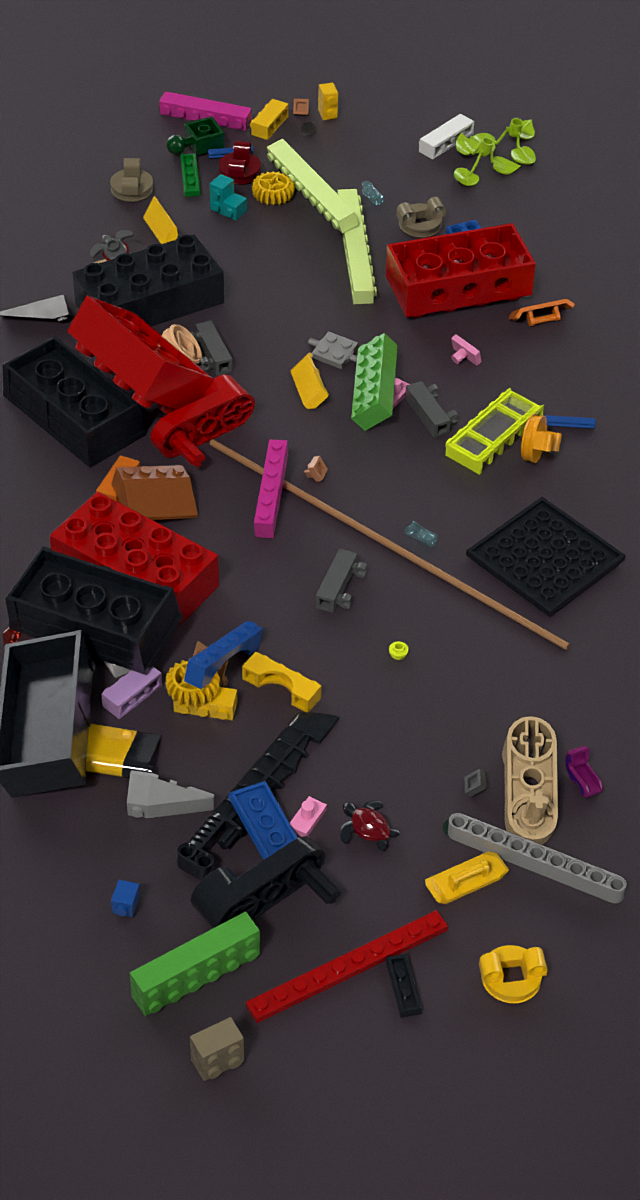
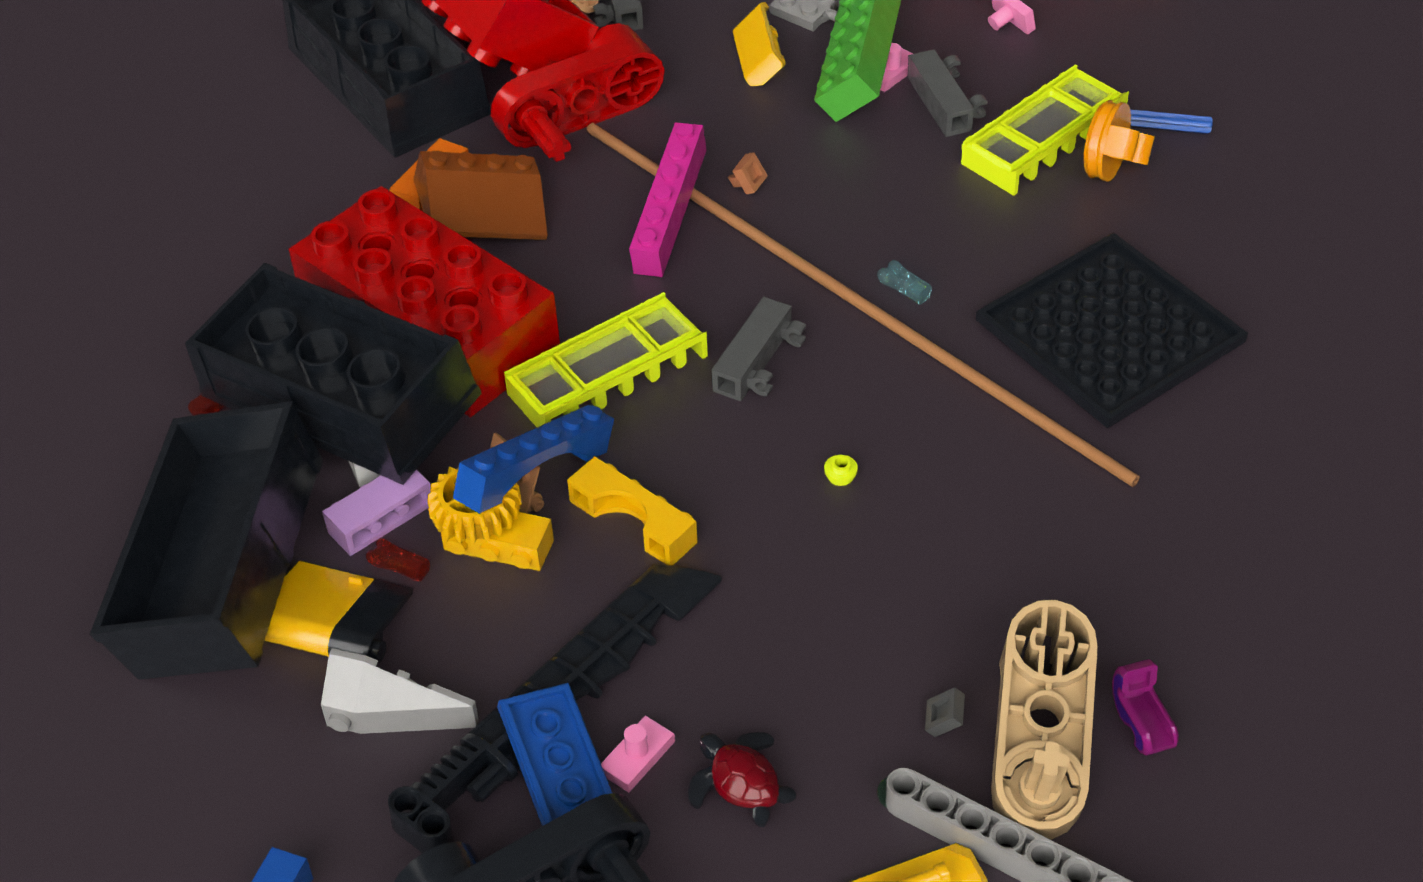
camera: 10 degrees right, 0 degrees up
none -> clear red bar [366,538,430,582]
none -> neon yellow window [504,292,708,427]

